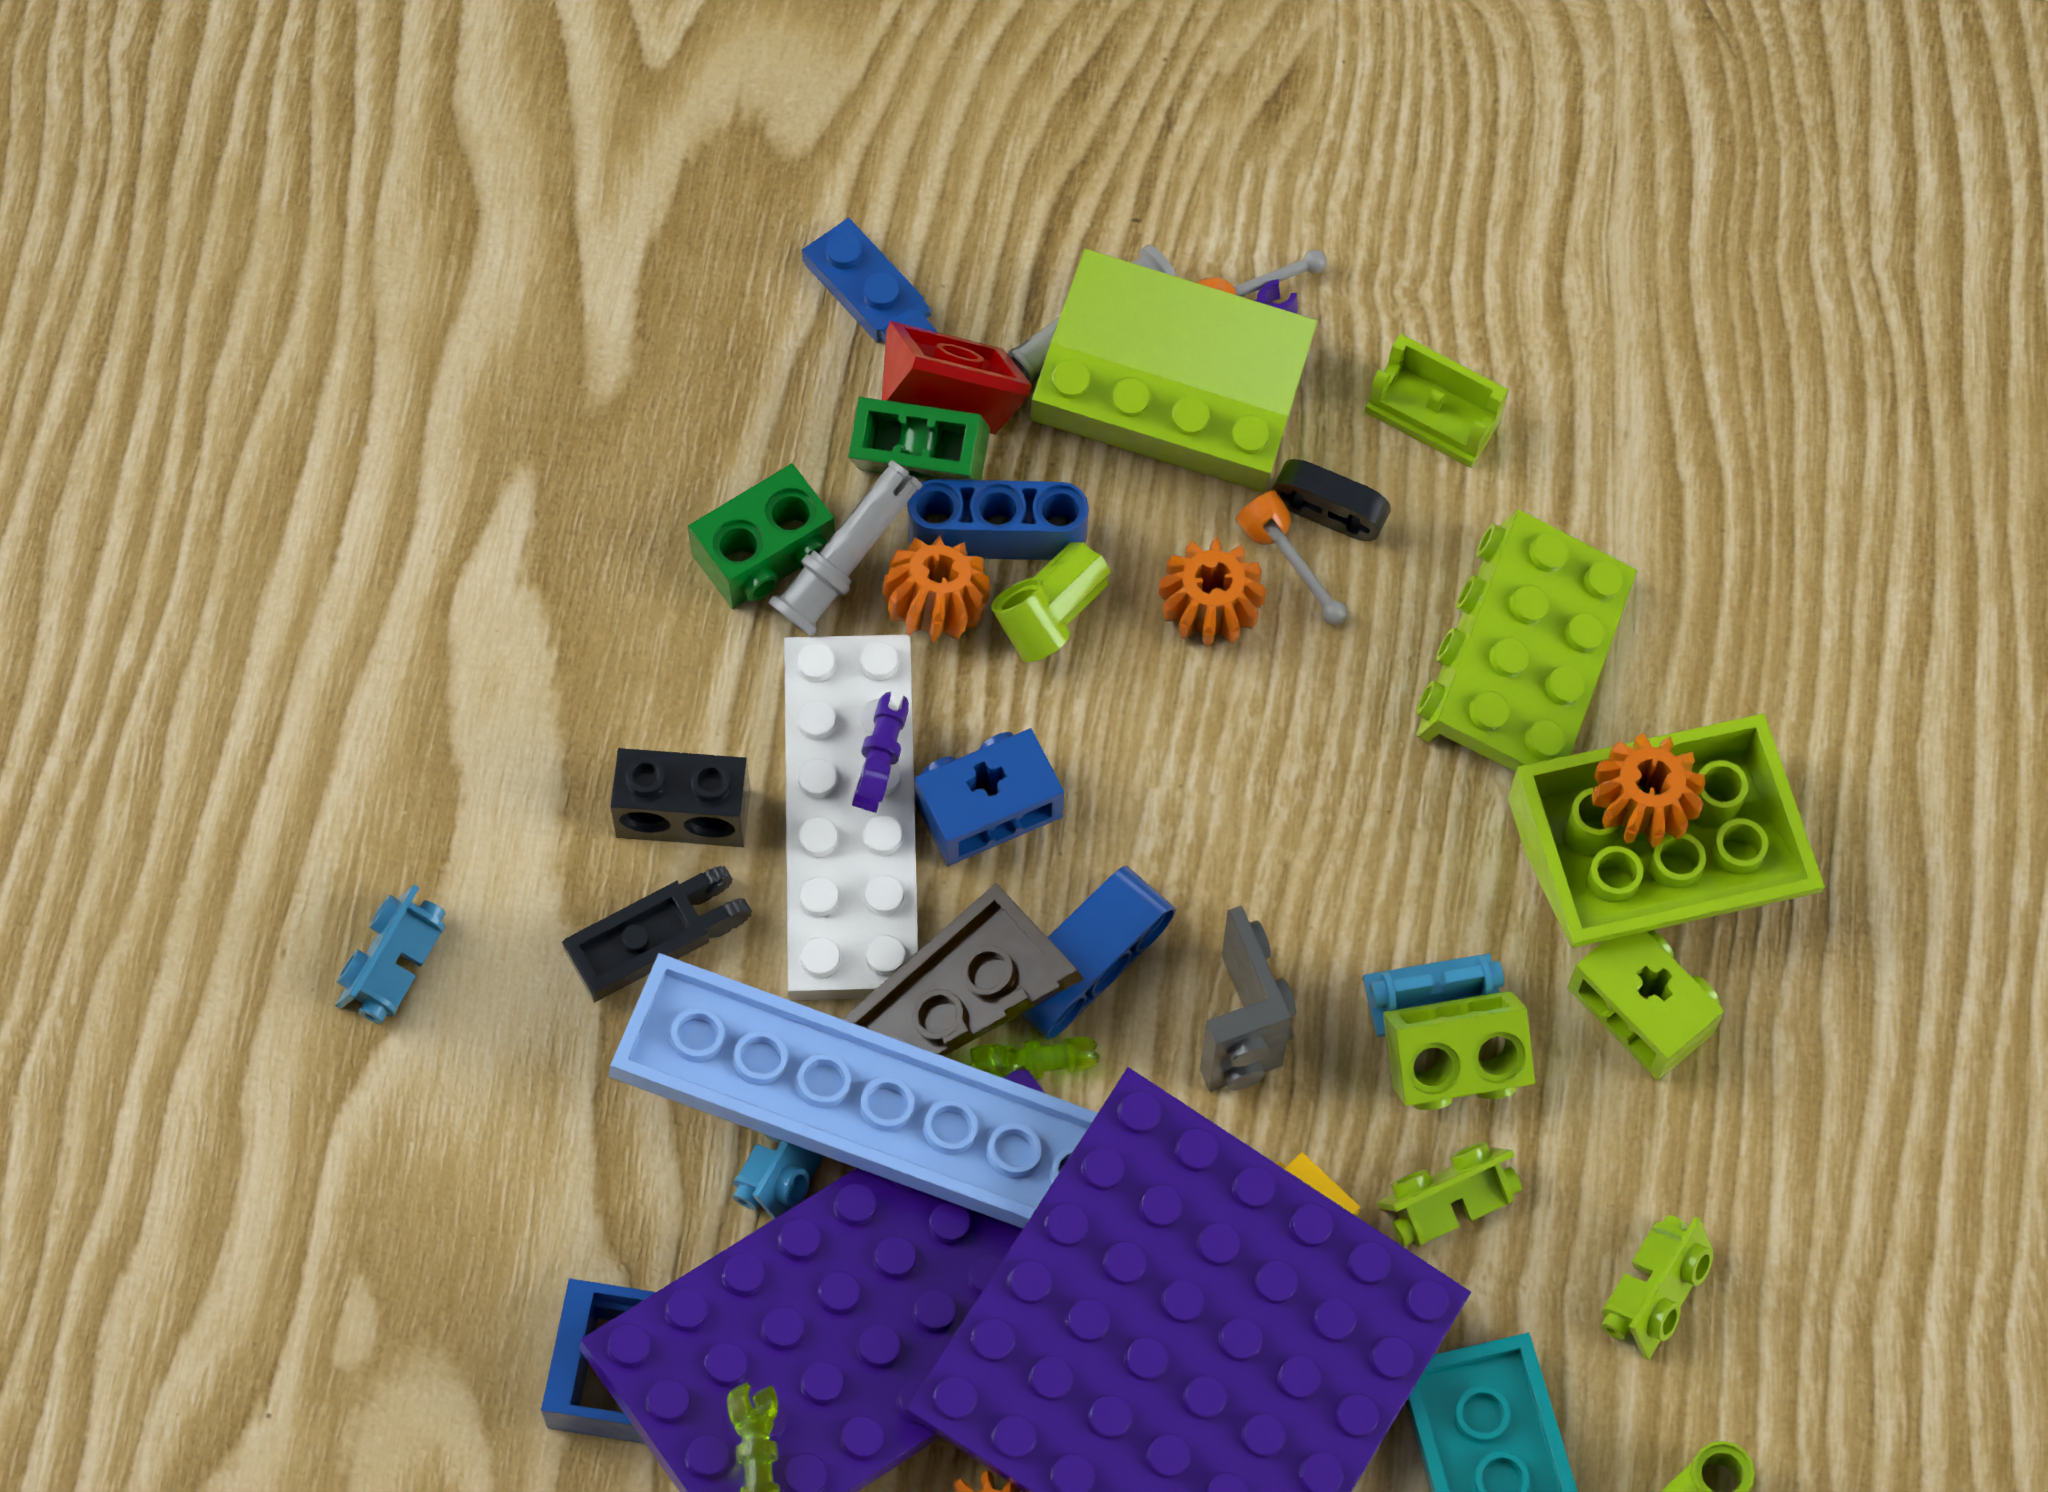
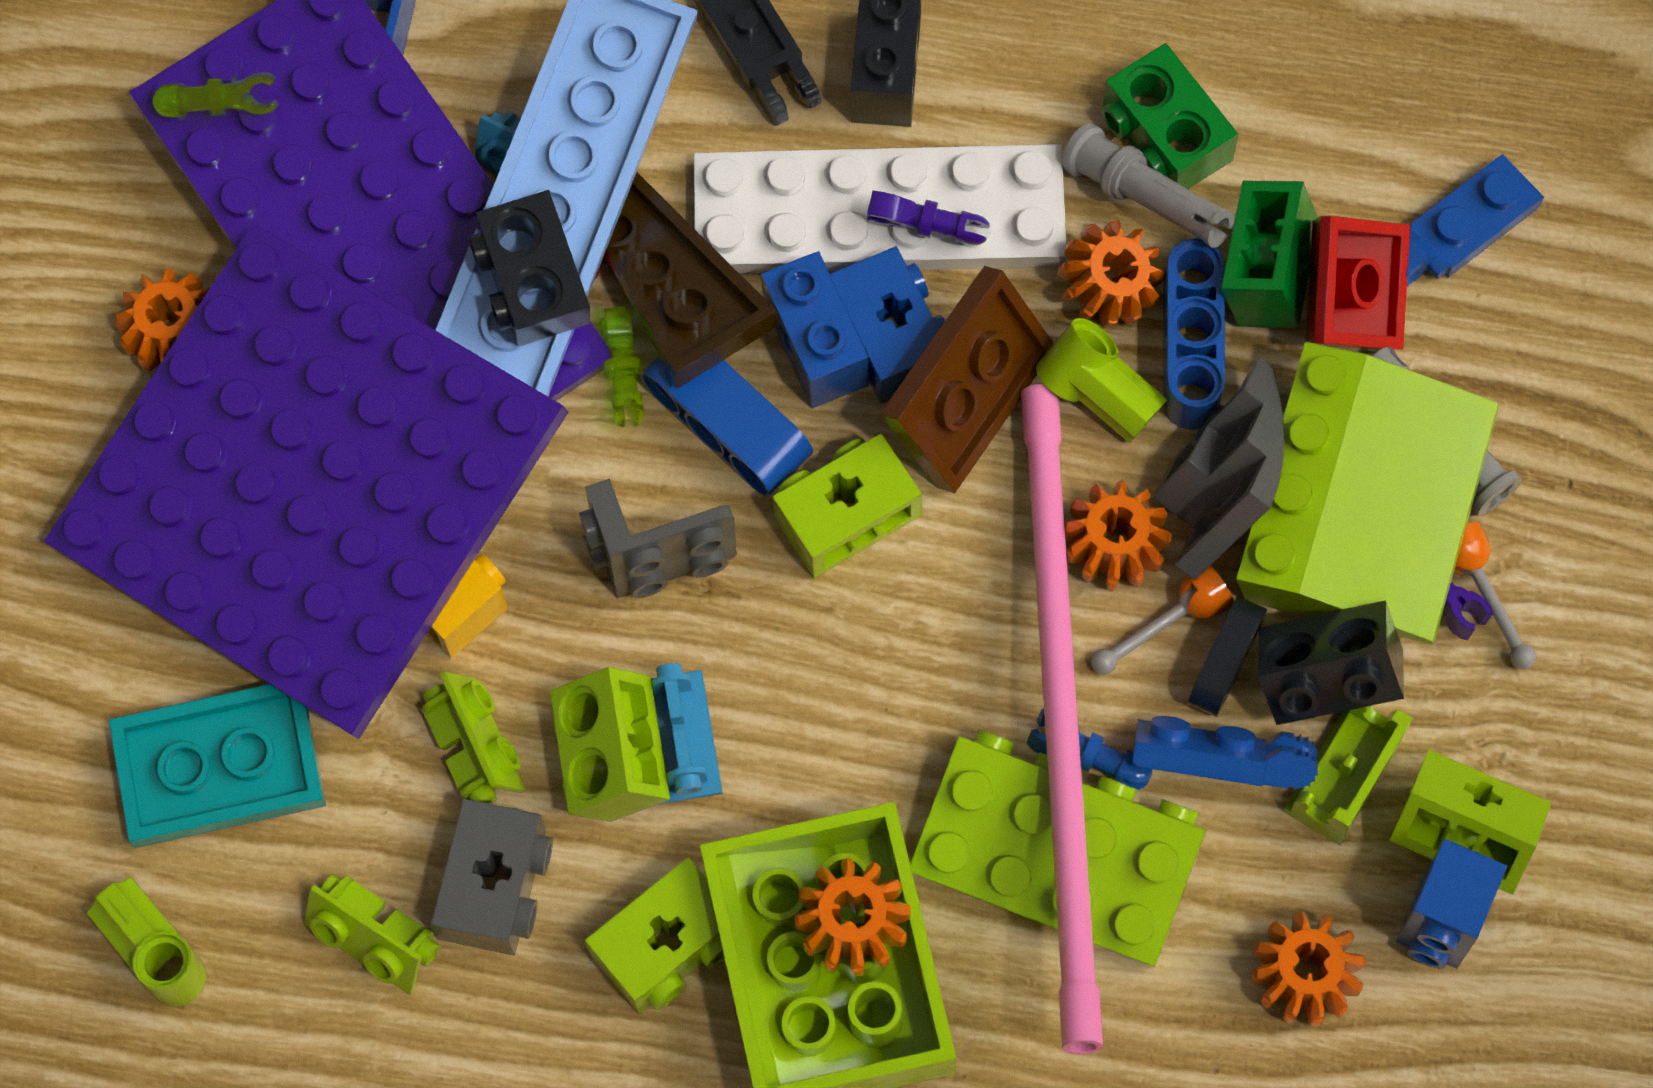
camera: 95 degrees right, 5 degrees up
none -> dark grey brick [431,798,553,956]
none -> black brick [468,190,590,347]
none -> blue brick [761,251,869,409]
none -> lime brick [772,433,922,579]
none -> reddish brown plate [880,265,1054,494]
none -> bright pink piece [1021,384,1104,1055]
none -> blue piece [1026,709,1152,790]
none -> blue hinge [1132,716,1318,790]
none -> dark grey slope [1153,357,1285,580]
none -> orange gear [1251,911,1365,1027]
none -> black brick [1258,600,1404,725]
none -> lime brick [1389,749,1552,895]
none -> blue brick [1396,838,1507,969]

